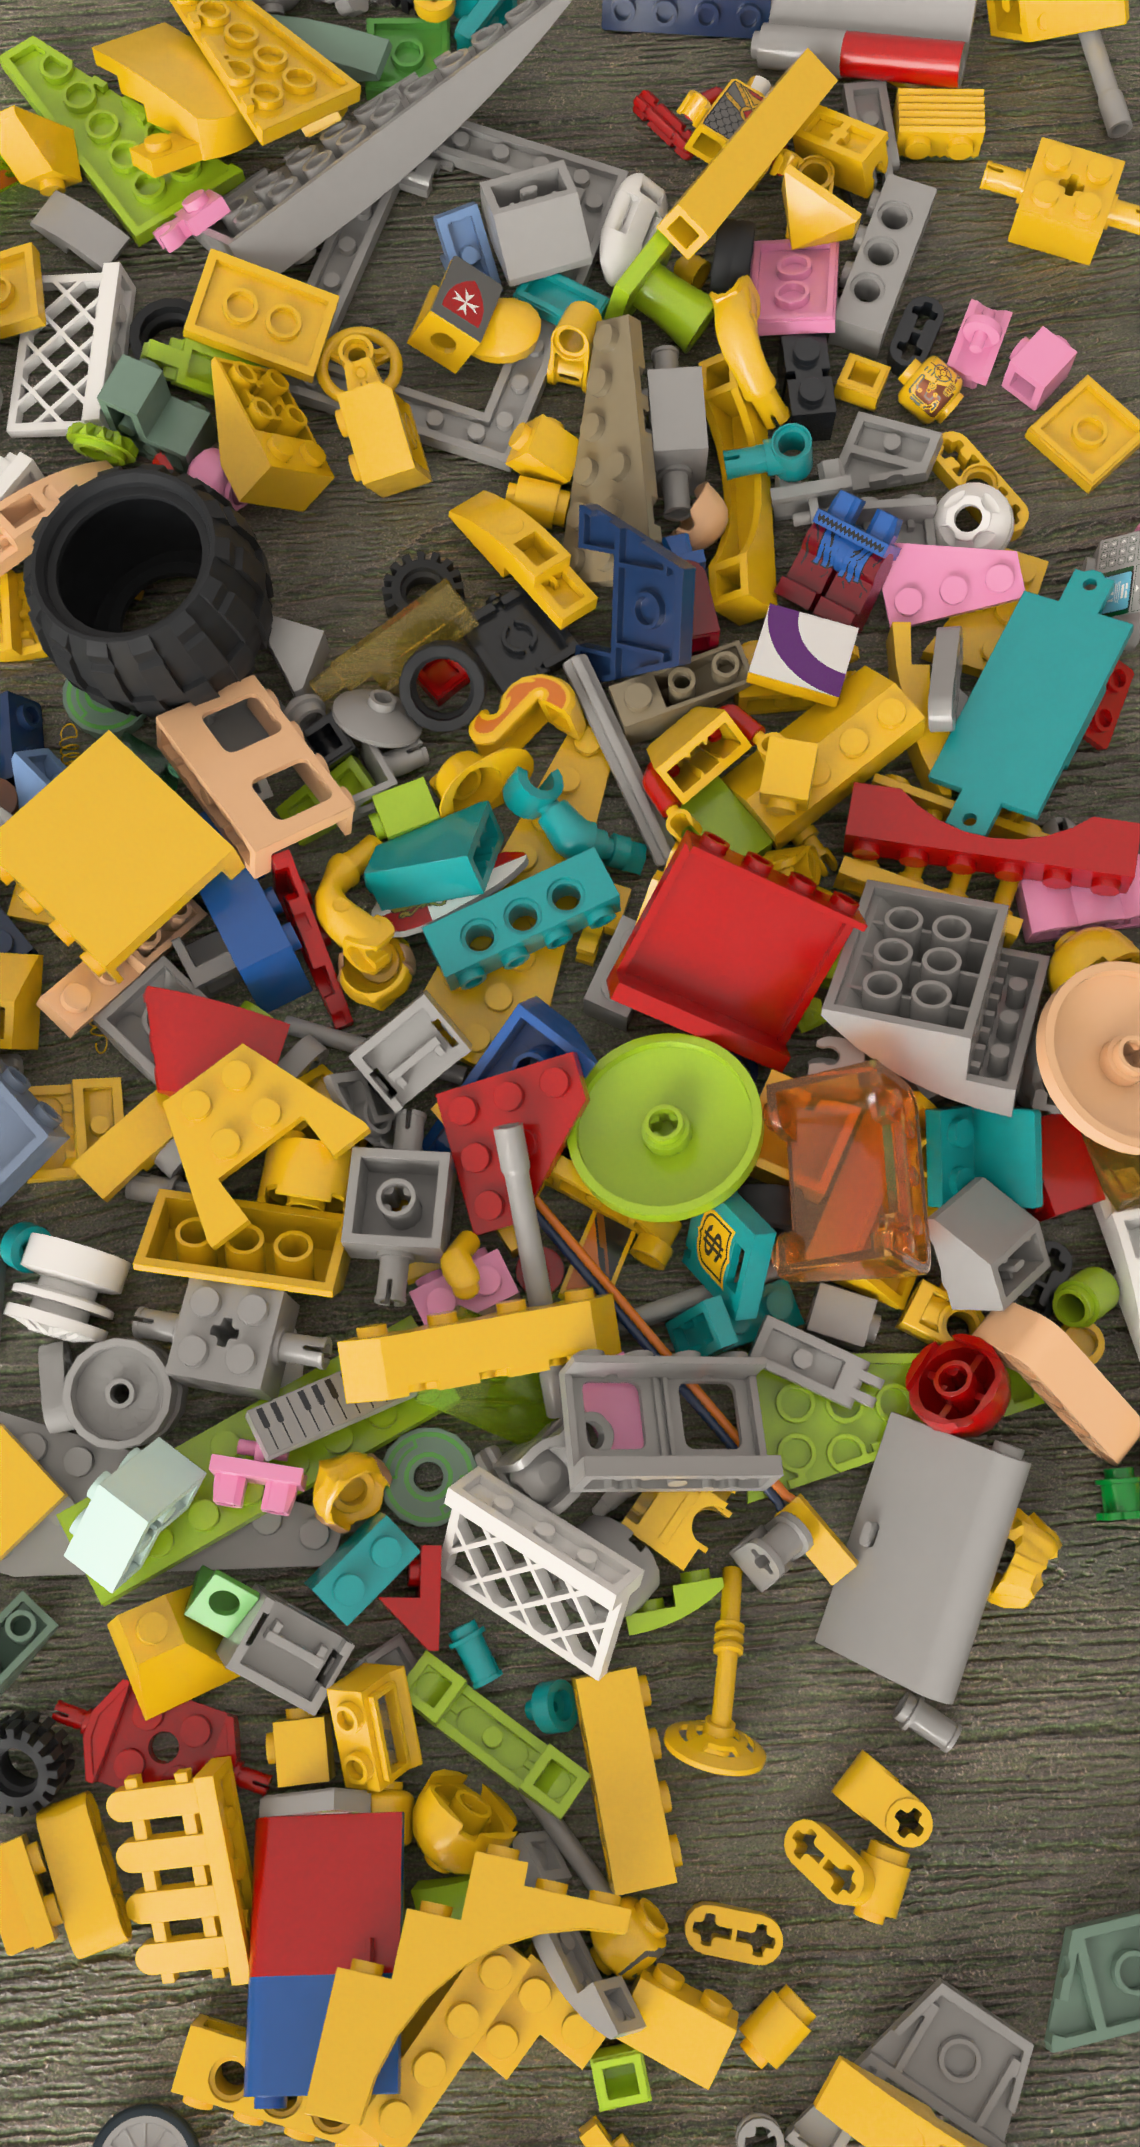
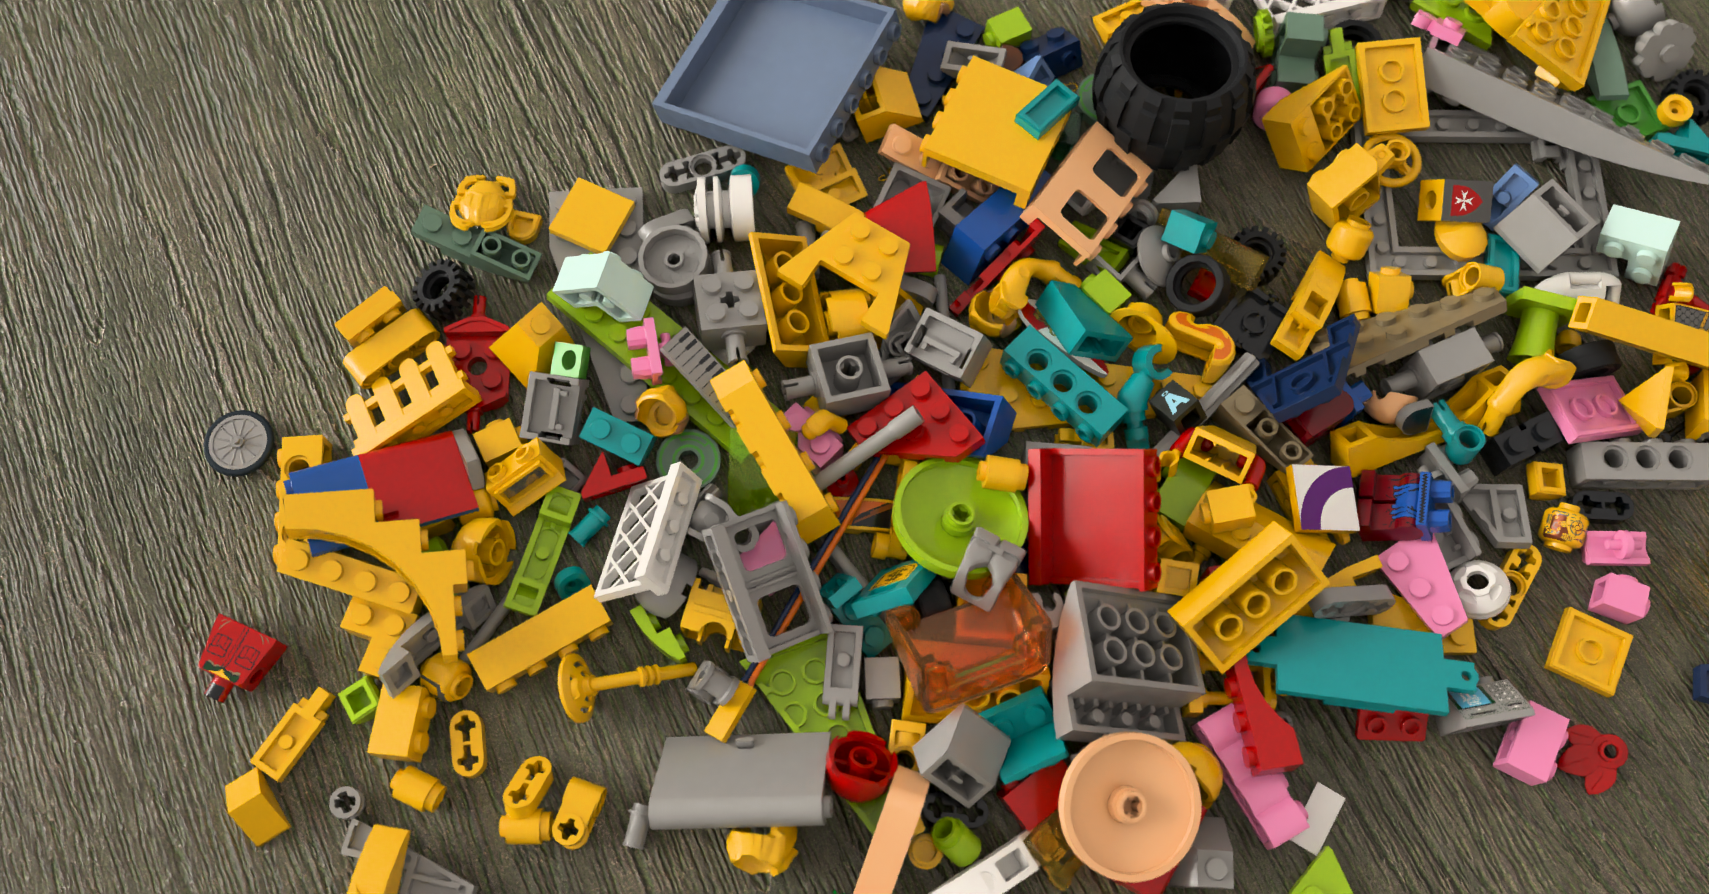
camera: 65 degrees right, 5 degrees down
none -> light grey piece [950,527,1026,612]
none -> yellow brick [976,455,1028,493]
none -> teal tile [1014,79,1080,140]
none -> pearl dark grey brick [1149,380,1207,436]
none -> yellow bracket [1152,558,1200,596]
none -> teal brick [1161,209,1218,254]
none -> yellow slope [1167,521,1330,674]
none -> yellow head [1326,215,1374,264]
none -> tile [1395,399,1434,435]
none -> light aqua brick [1596,204,1680,286]

